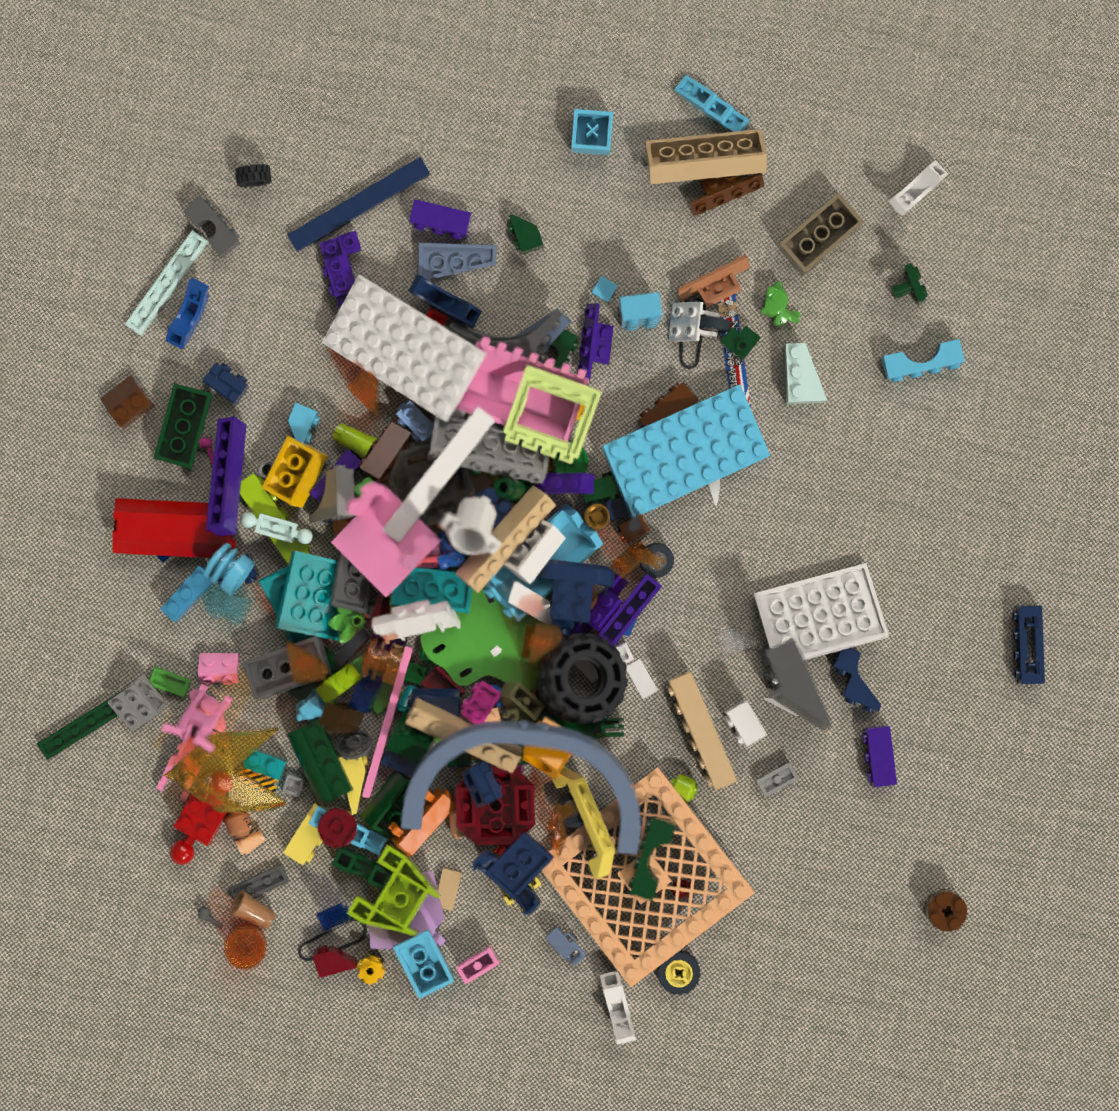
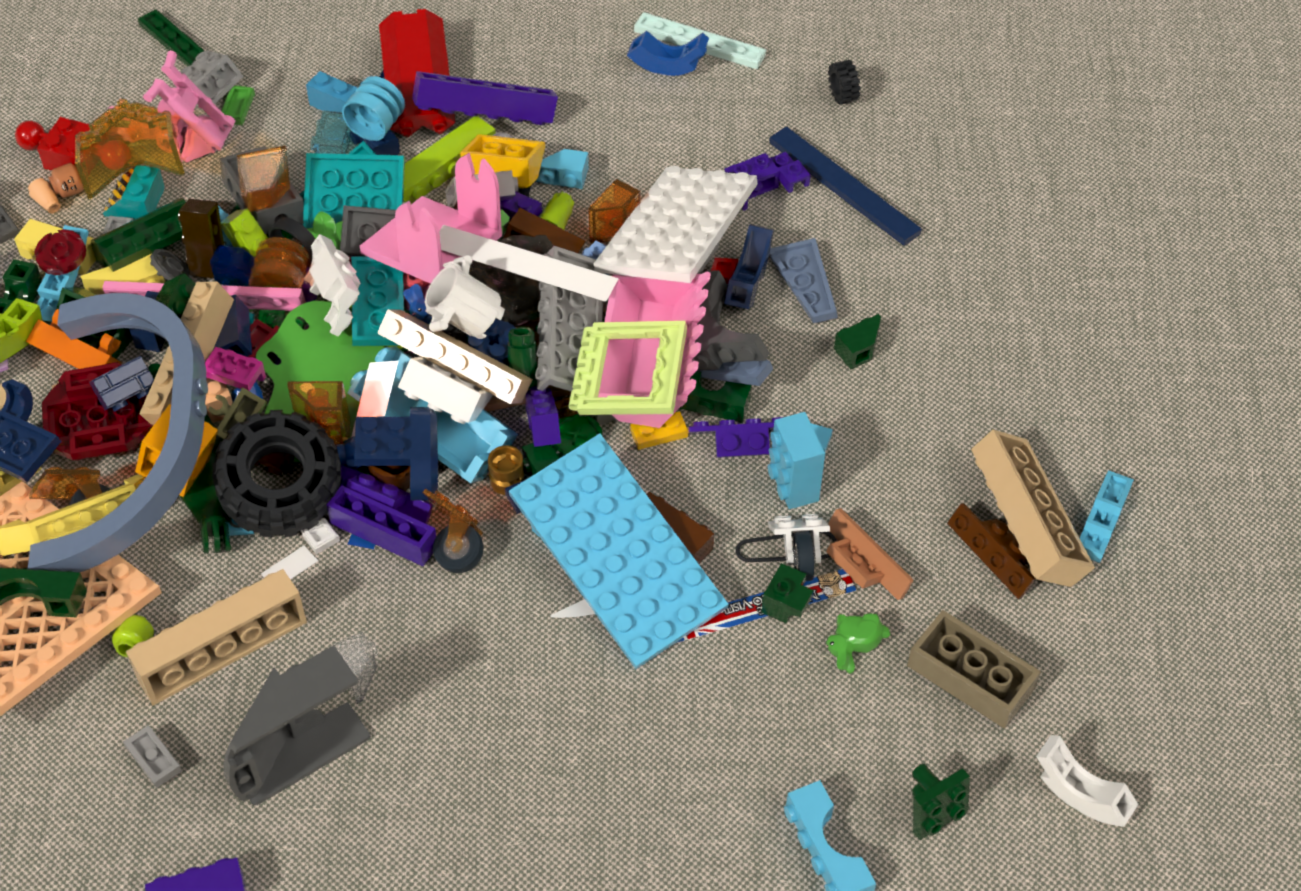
camera: 80 degrees right, 35 degrees down
reddish brown slope [100,375,155,429] -> none
dark green brick [153,383,213,469] -> none
dark grey arch [183,196,241,259] -> none
bright pink bracket [198,653,239,685] -> none
dark blue brick [203,362,250,405] -> none
light aqua plate [240,512,312,544] -> none
dark purple brick [409,199,472,240] -> none
medium azure brick [571,109,613,156] -> none
reddish brown slope [617,514,650,544] -> none
white brick [723,699,767,747] -> none
white plate [754,563,889,660] -> none
light aqua wedge [784,343,827,404] -> none
dark blue arch [832,648,881,713] -> none

